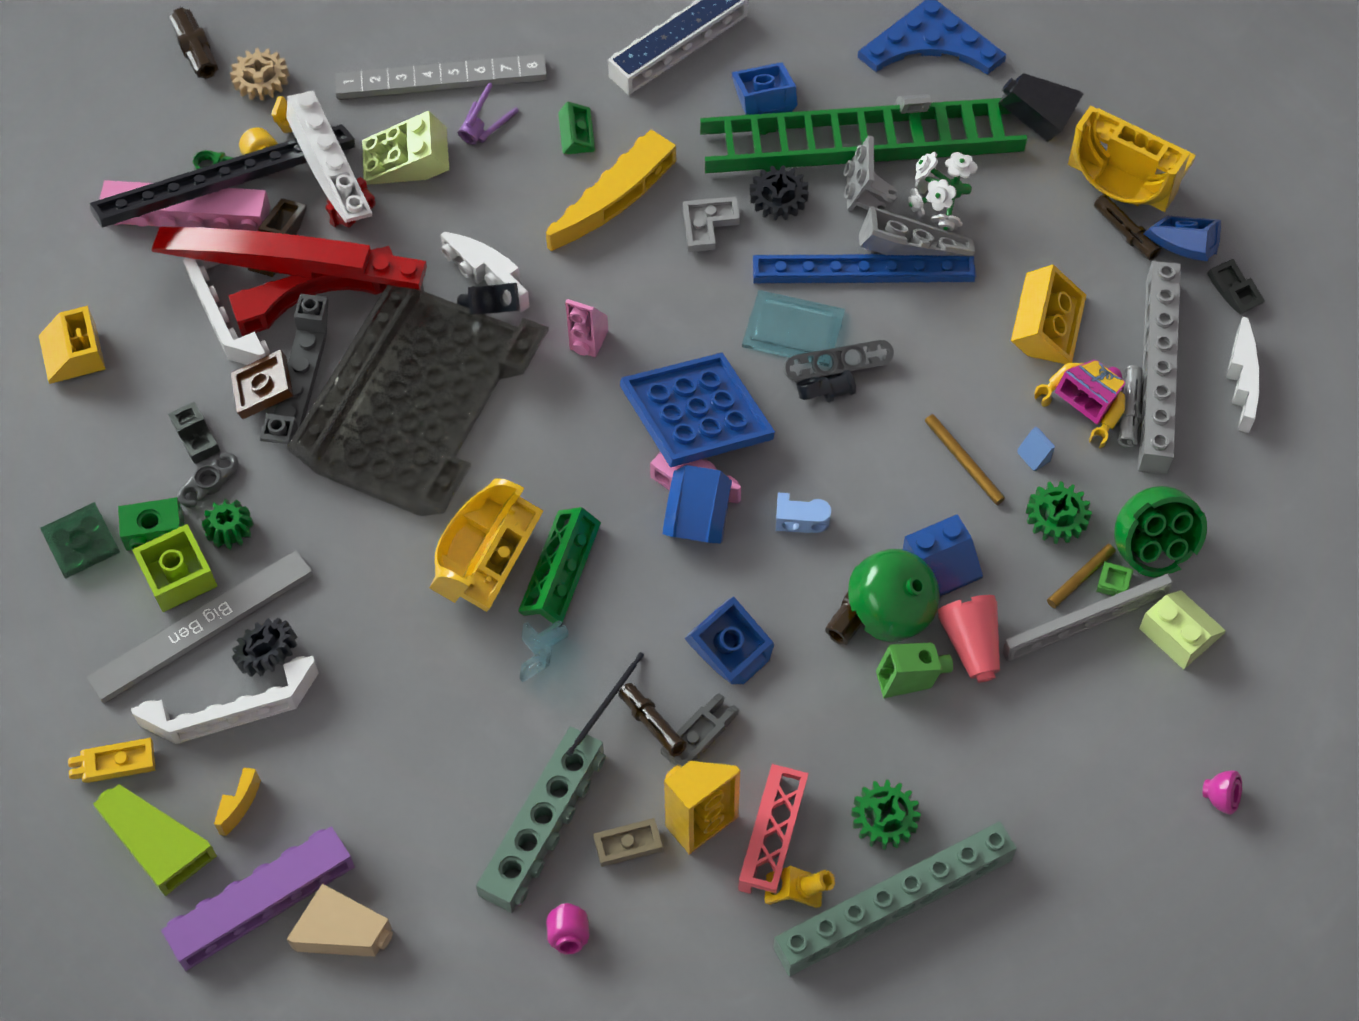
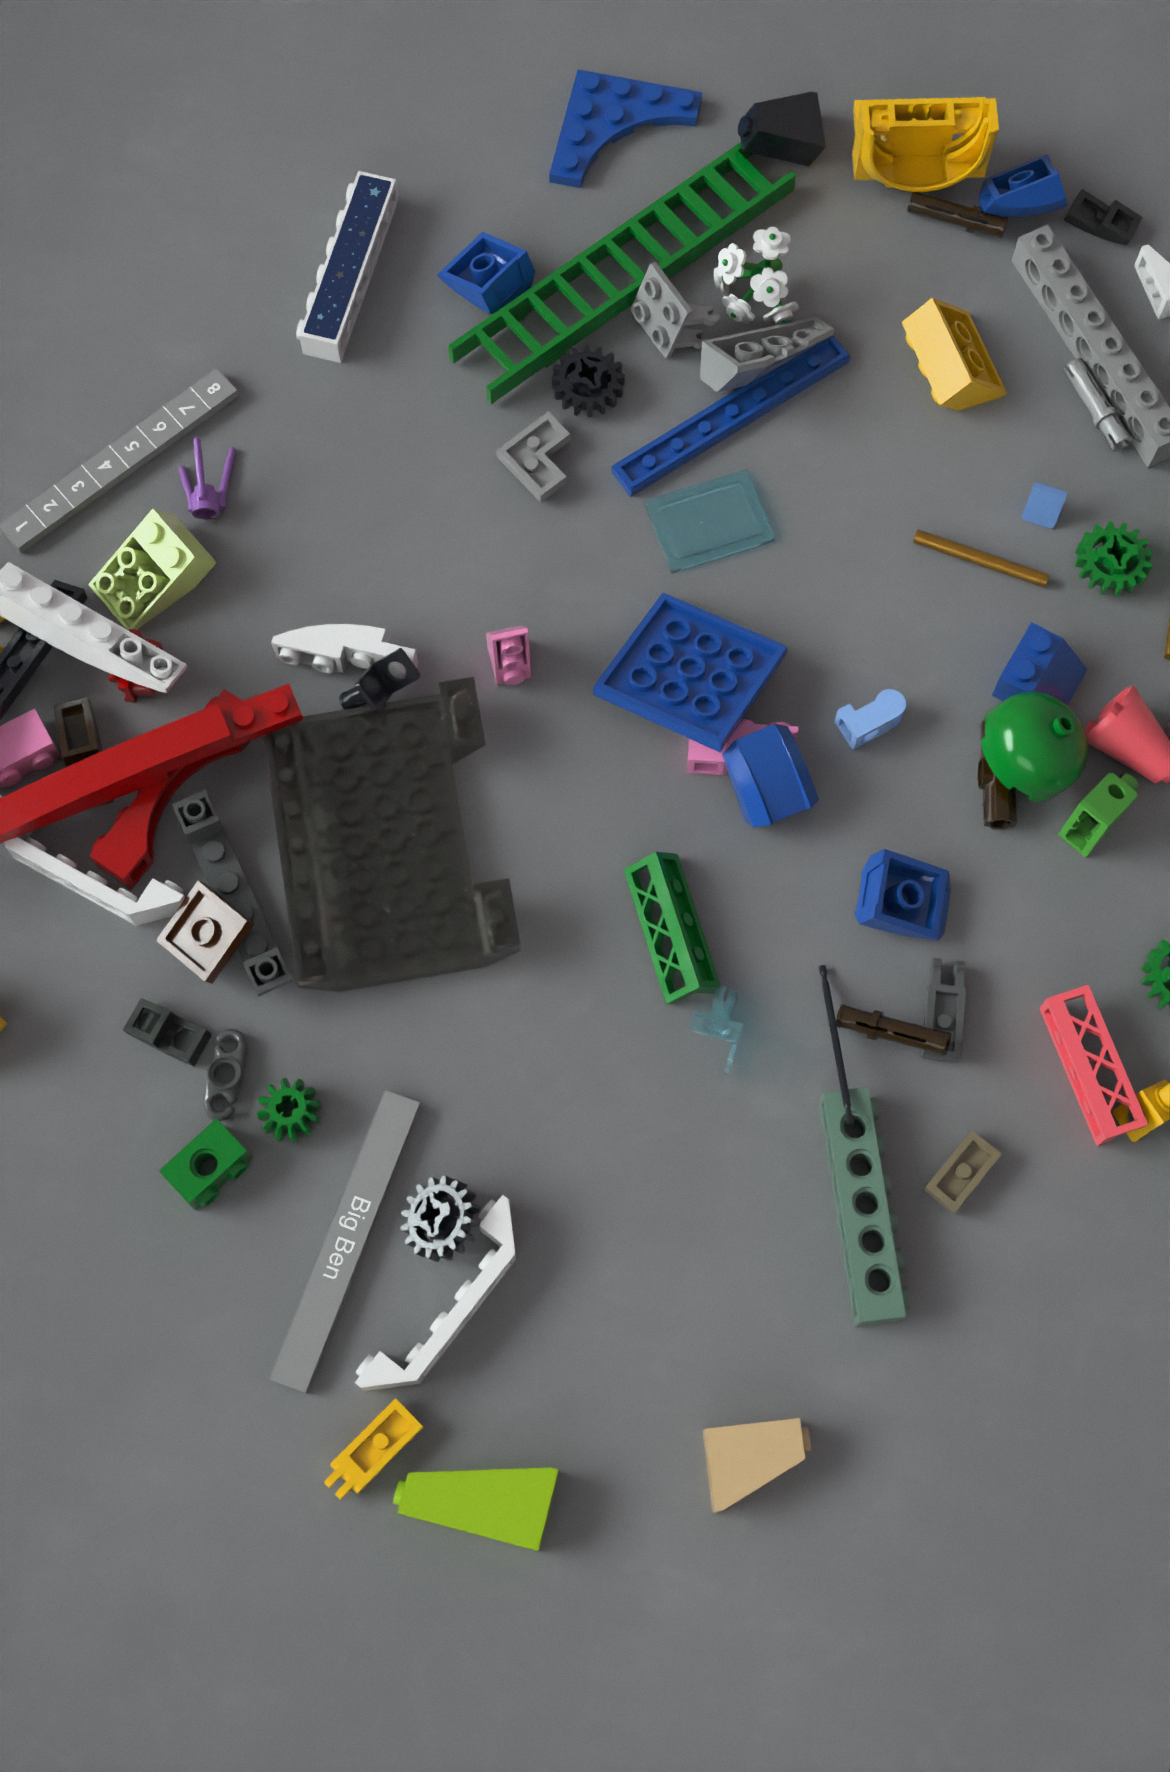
camera: 35 degrees left, 10 degrees up
clear green plate [40,502,120,579] -> none
lime brick [132,524,218,613] -> none
medium lavender brick [161,826,355,971] -> none
yellow slope [214,767,261,836] -> none
yellow piece [429,478,543,612] -> none
yellow slope [546,129,676,251] -> none
dark pink head [546,903,590,954] -> none
green slope [558,101,595,154] -> none
yellow slope [664,761,740,855] -> none
dark grey beam [784,340,894,380] -> none
black connector [796,370,856,402] -> none
light grey slope [895,94,931,114] -> none
torso [1034,359,1126,449] -> none

